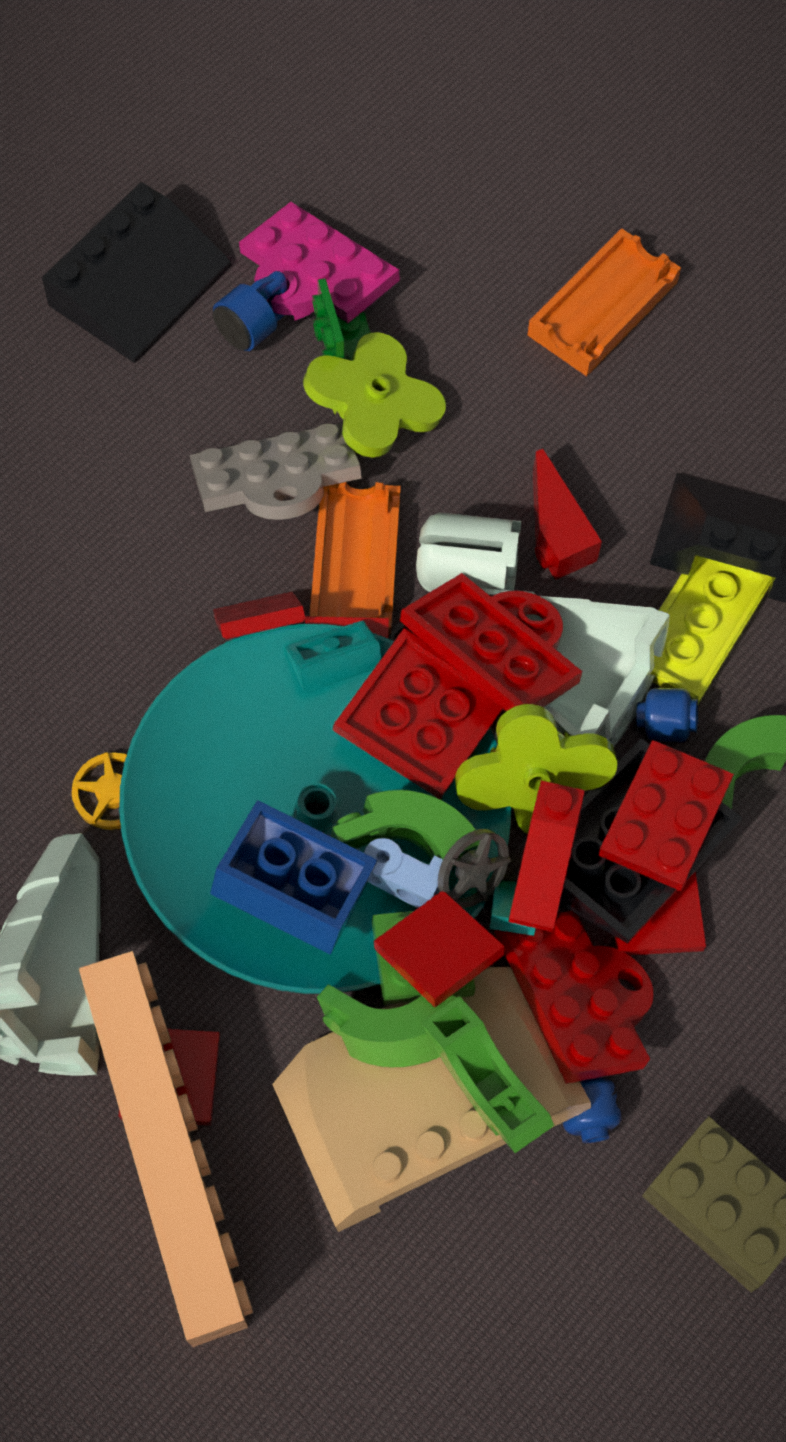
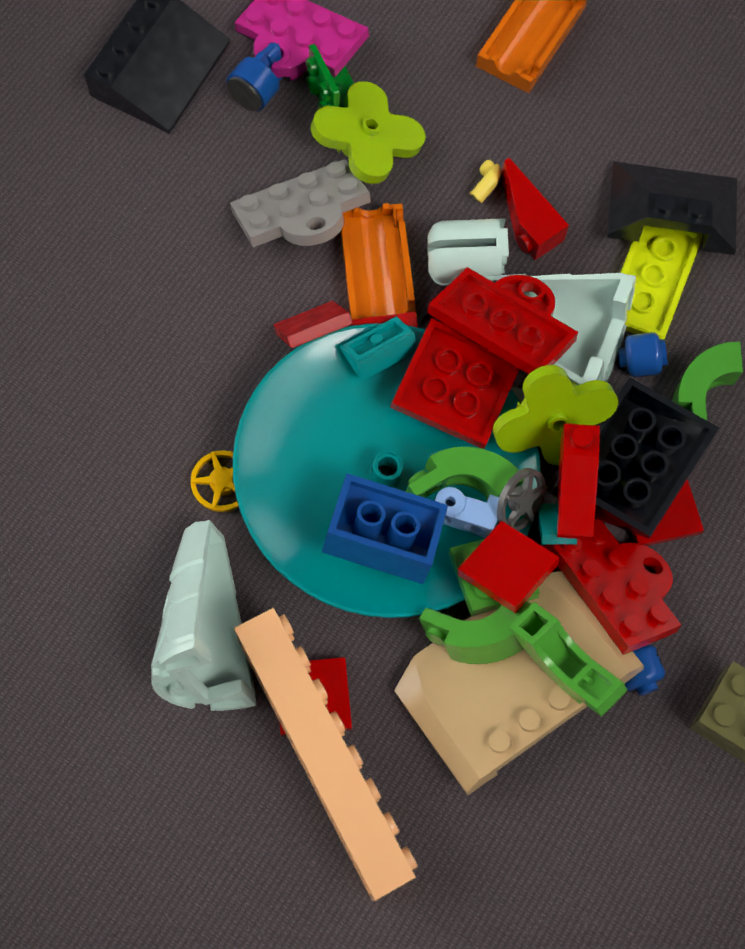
camera: 10 degrees left, 5 degrees up
red plate [599,740,734,891] -> none
none -> light yellow arm [470,160,502,204]

